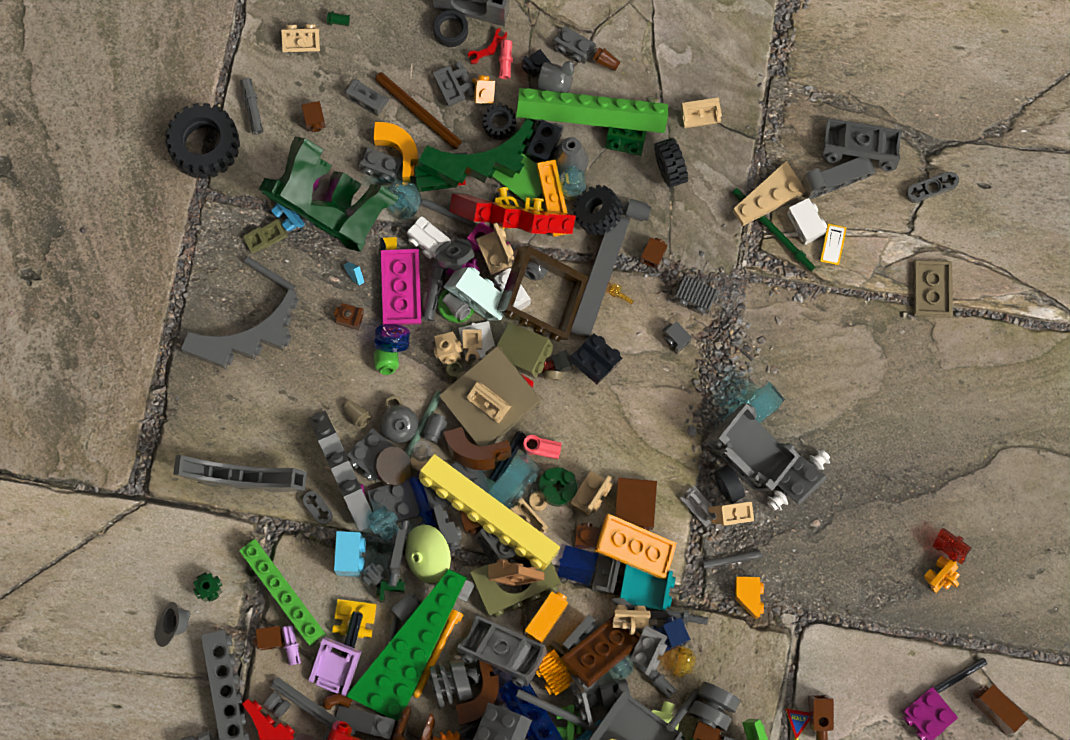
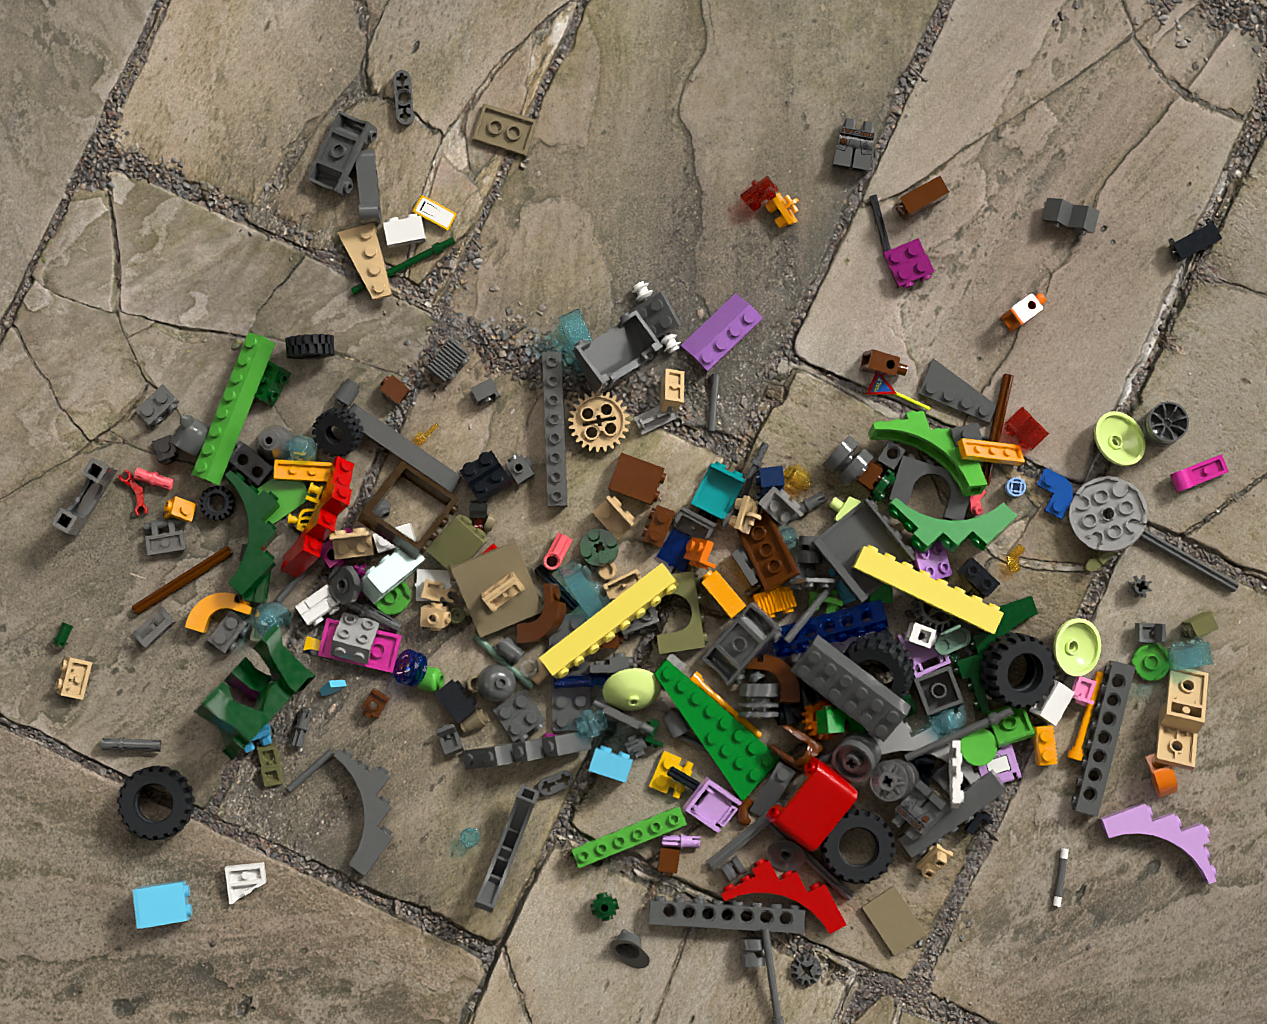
camera: 70 degrees left, 10 degrees up
reddish brown brick [302,101,326,132] -> none
dark brown tile [374,447,412,486] -> none
black tyre [433,10,468,47] -> none
light grey cone [443,293,471,320] -> none
medium nougat plate [488,559,544,587] -> none
reddish brown cone [592,47,620,71] -> none
light orange tile [595,514,677,580] -> none
dark grey bar [666,689,699,732] -> none
tan hinge [681,97,722,128] -> none
black tyre [714,465,745,504] -> none
light orange slope [735,577,764,619] -> none
none -> medium azure slope [132,880,193,929]
none -> white wing [225,862,267,904]
none -> dark grey axle [291,709,313,748]
none -> light grey bracket [331,612,379,664]
none -> black brick [434,679,477,724]
none -> dark grey bracket [436,724,464,758]
none -> clear light blue wheel [460,827,480,847]
none -> dark grey brick [505,454,535,485]
none -> dark grey brick [542,352,568,507]
none -> tan gear [568,391,630,453]
none -> medium lavender slope [681,293,763,373]
none -> orange bracket [684,537,716,570]
none -> black bracket [774,702,805,726]
none -> dark grey hips [832,118,875,173]

